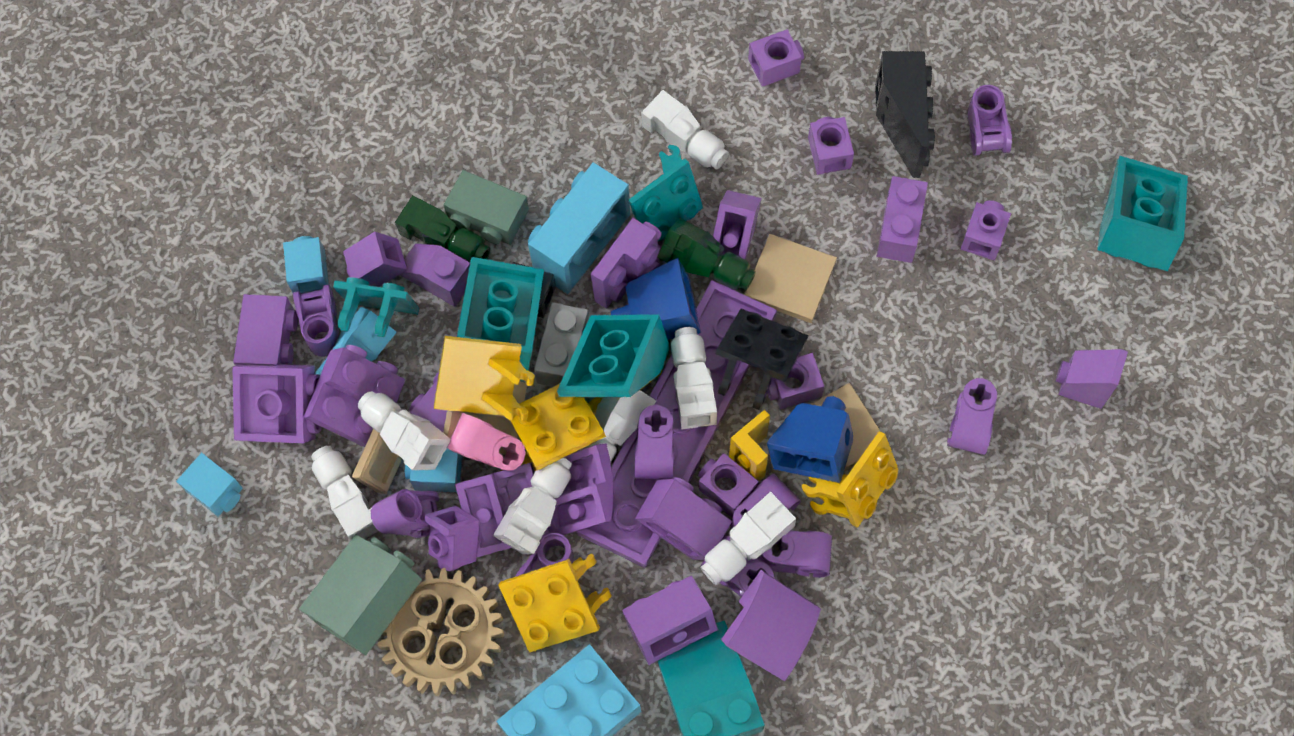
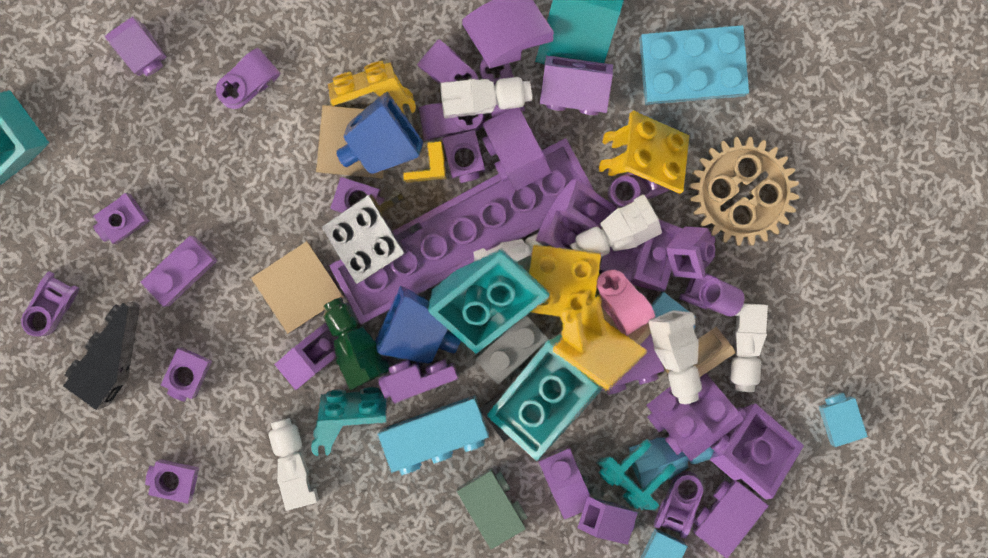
camera: 145 degrees left, 20 degrees up
sand green brick [299,534,423,656] -> none
dark green piece [394,195,491,263] -> none
medium lavender piece [635,404,674,480] -> none
white piece [671,327,717,429] -> none

